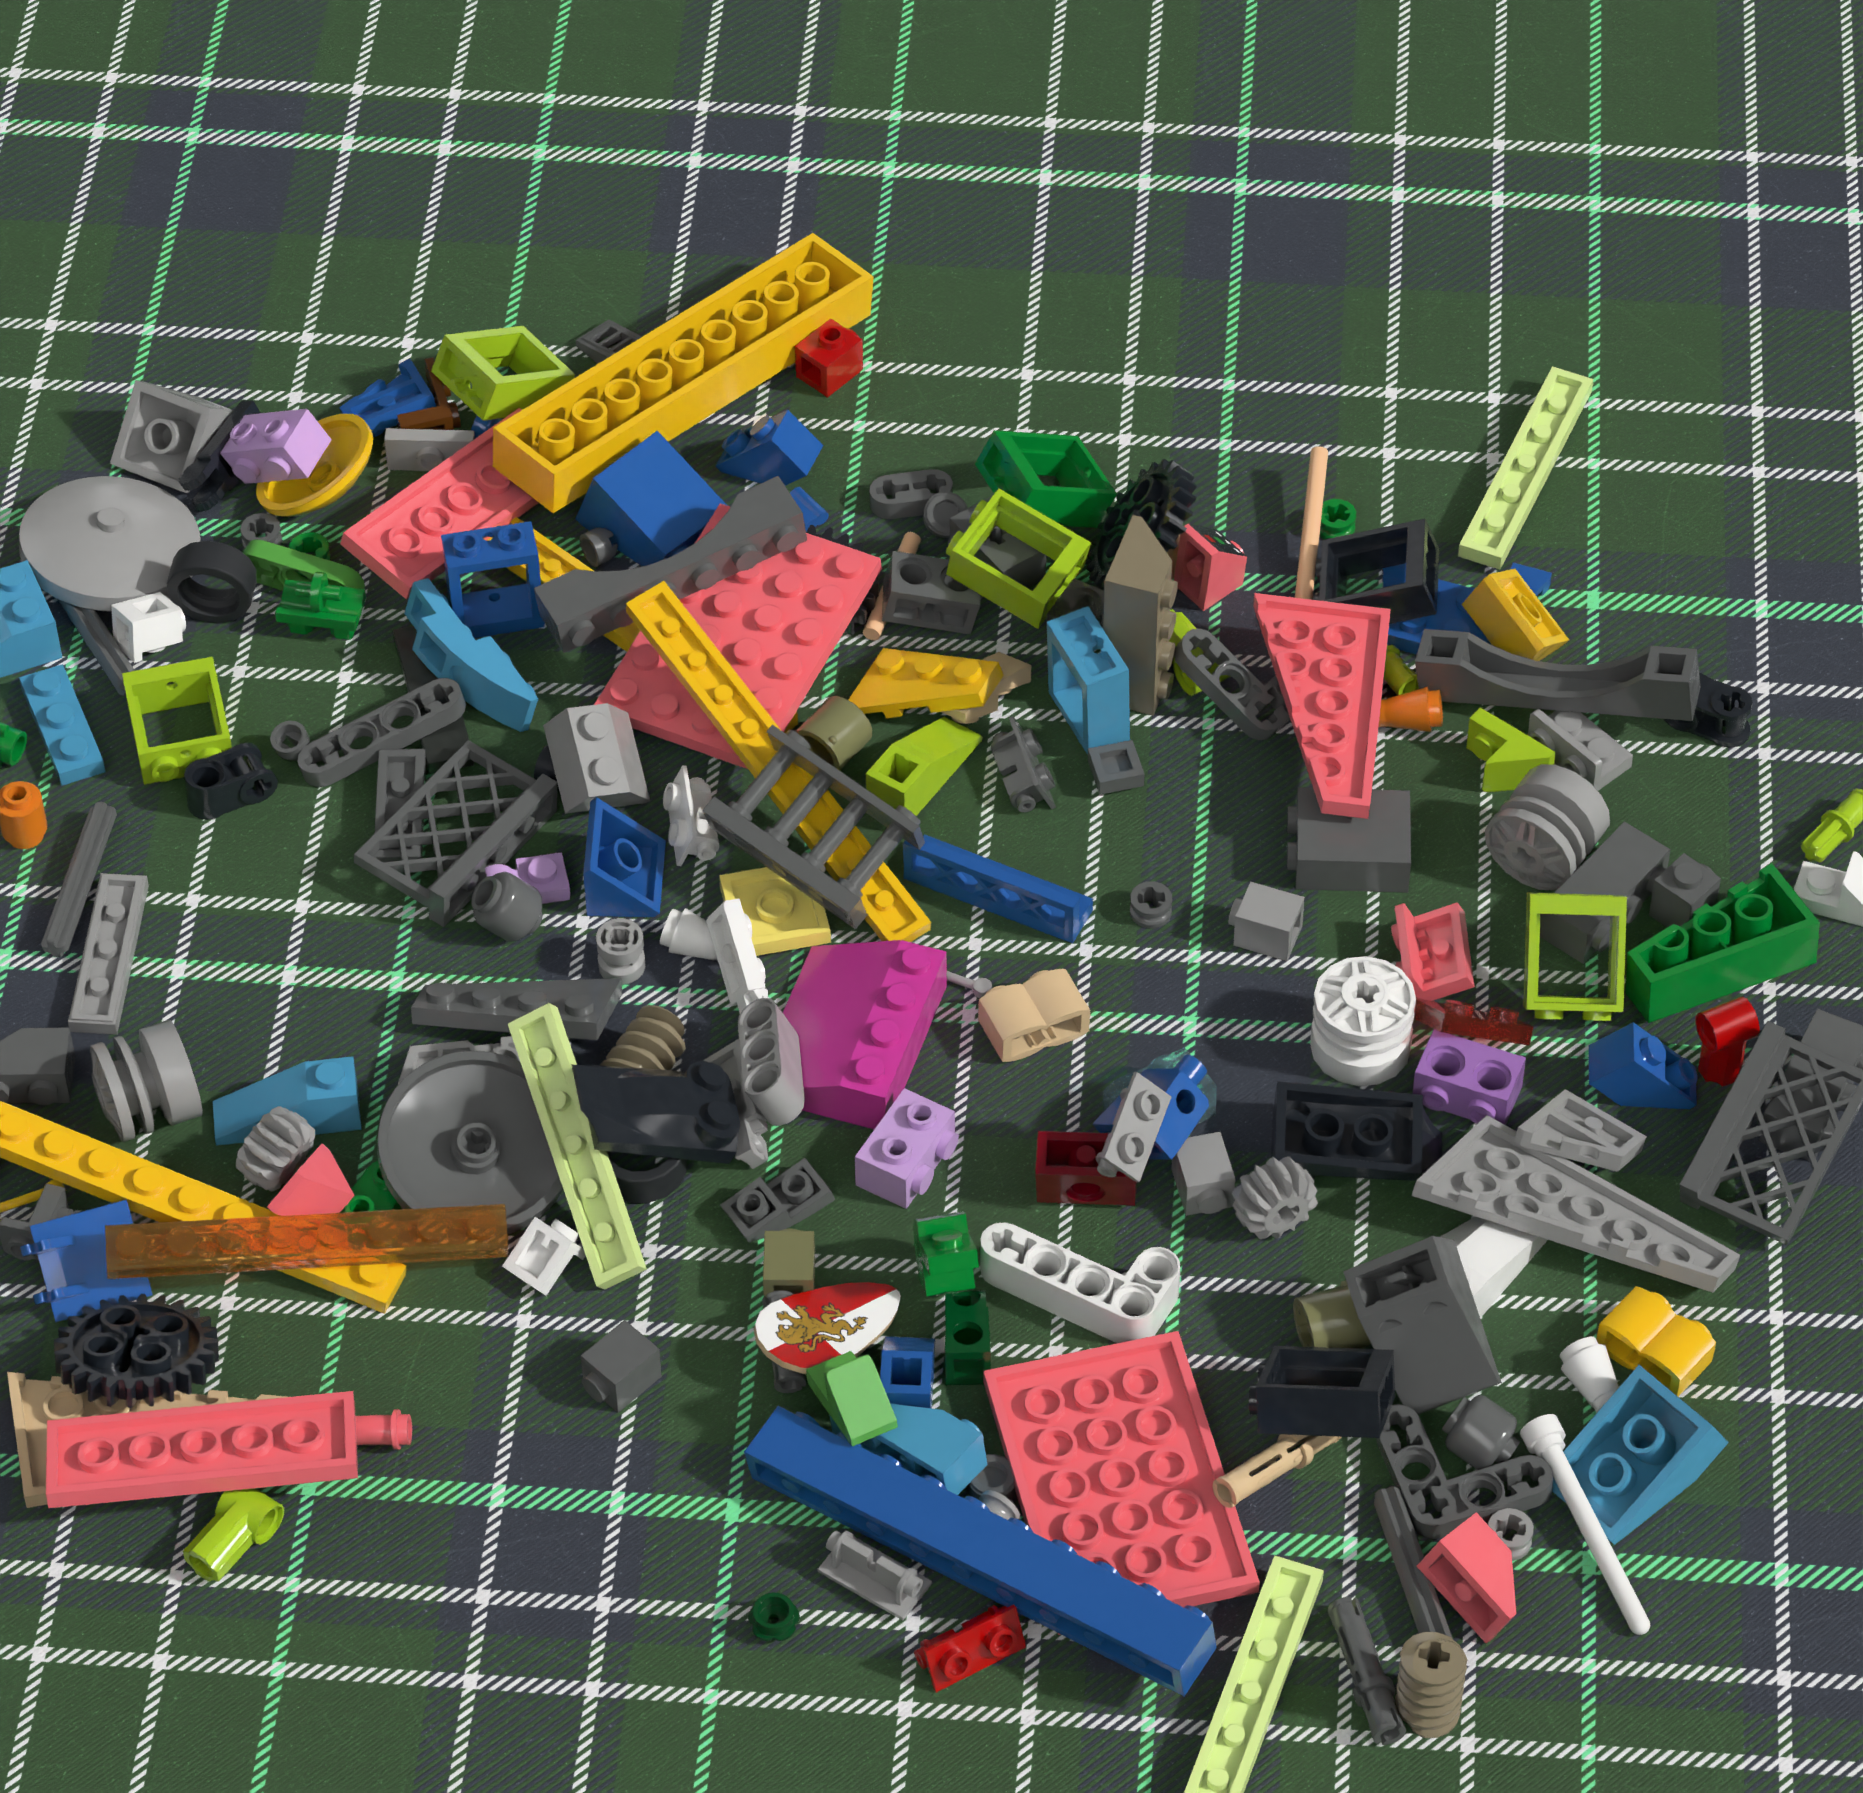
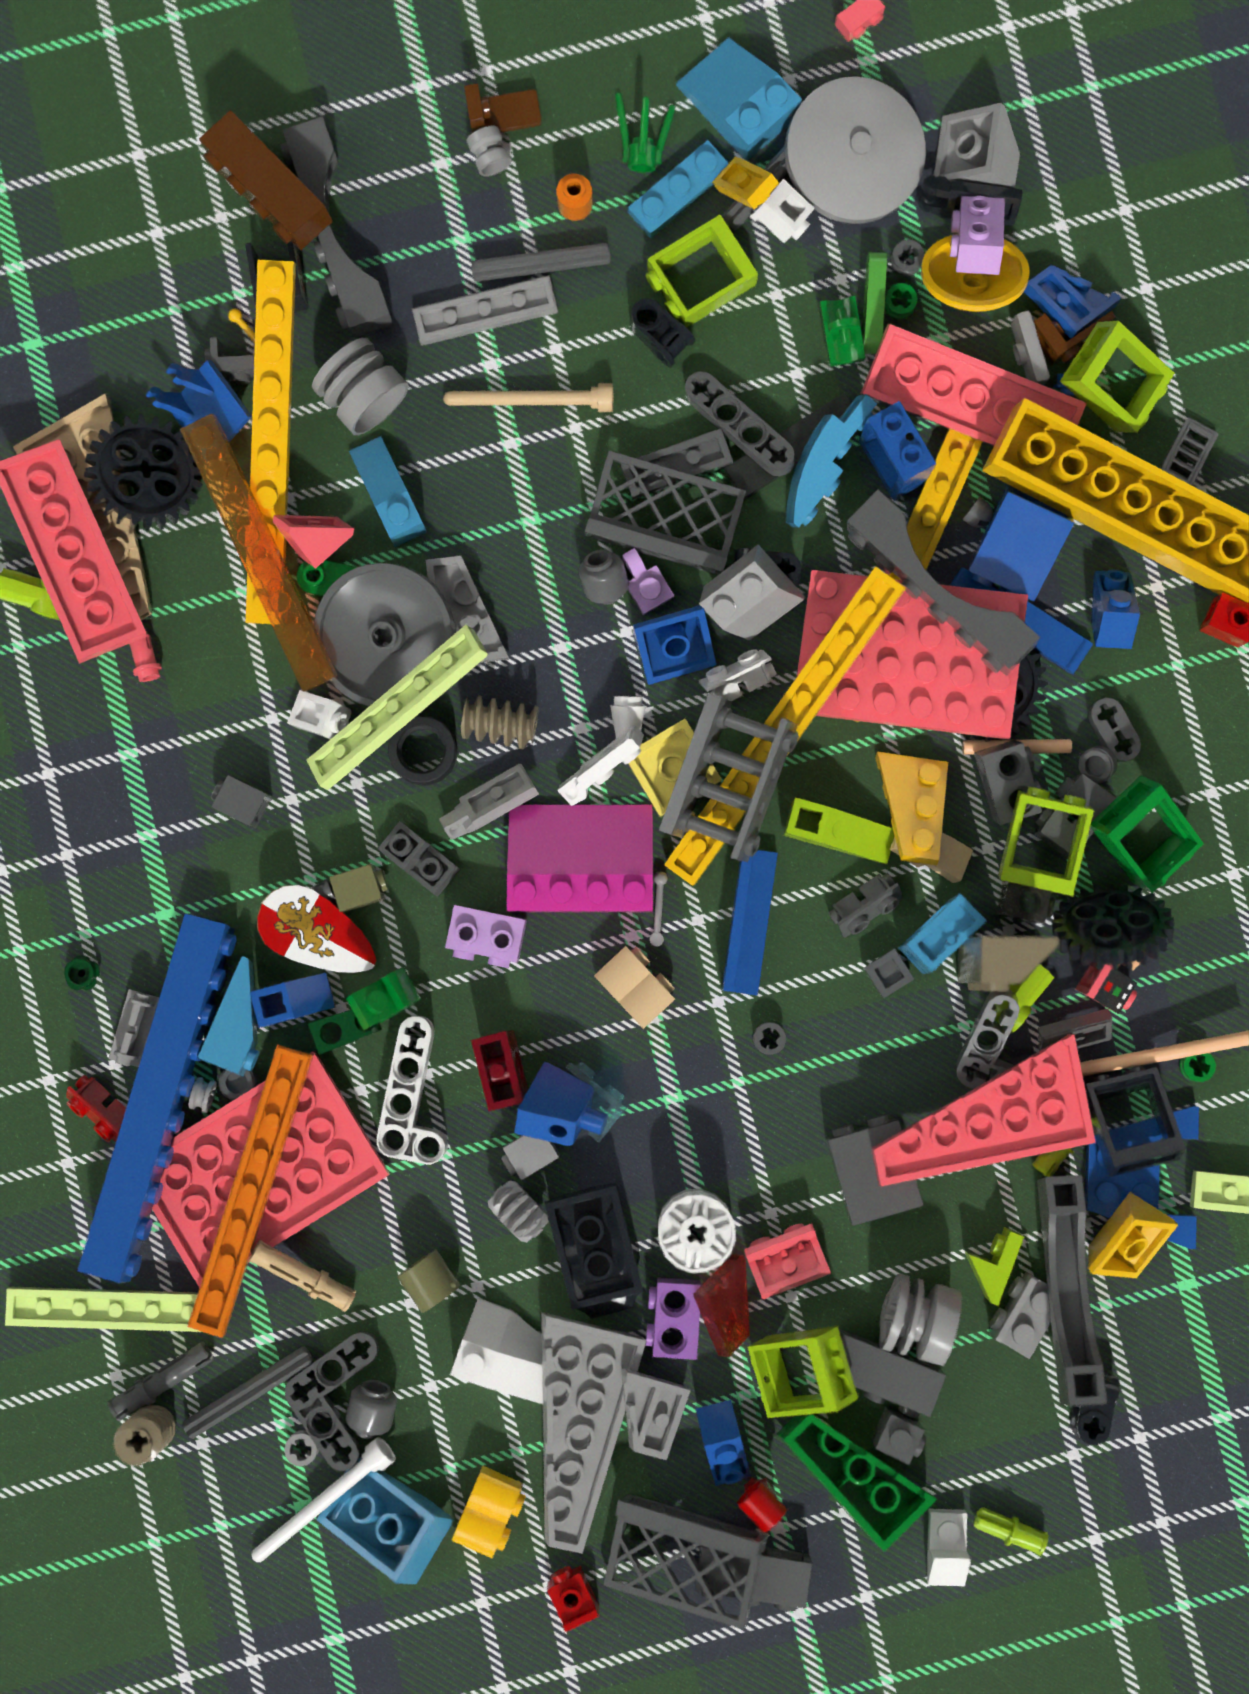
camera: 75 degrees right, 35 degrees up
black tyre [167,541,257,623] -> none
light grey gear [236,1106,315,1192] -> none
dark grey hinge [270,721,310,762] -> none
dark grey wing [411,978,622,1040] -> none
black slope [571,1061,740,1164] -> none
light grey wheel [596,918,646,984] -> none
light grey beam [738,998,805,1126] -> none
olive piece [795,696,872,771] -> none
bright green slope [806,1351,898,1447] -> none
light grey hinge [1096,1072,1171,1183] -> none
light grey brick [1228,882,1305,961] -> none
black window [1249,1346,1395,1438] -> none
dark grey slope [1343,1236,1502,1415] -> none
orange cone [1378,686,1443,732] -> none
coral slope [1417,1512,1516,1644] -> none
white cone [1560,1336,1619,1413] -> none
none -> orange tile [188,1044,314,1338]
none -> tan piece [443,383,613,412]
none -> red brick [547,1565,599,1633]
none -> yellow plate [712,156,779,210]
none -> dark grey tile [1038,1009,1112,1051]

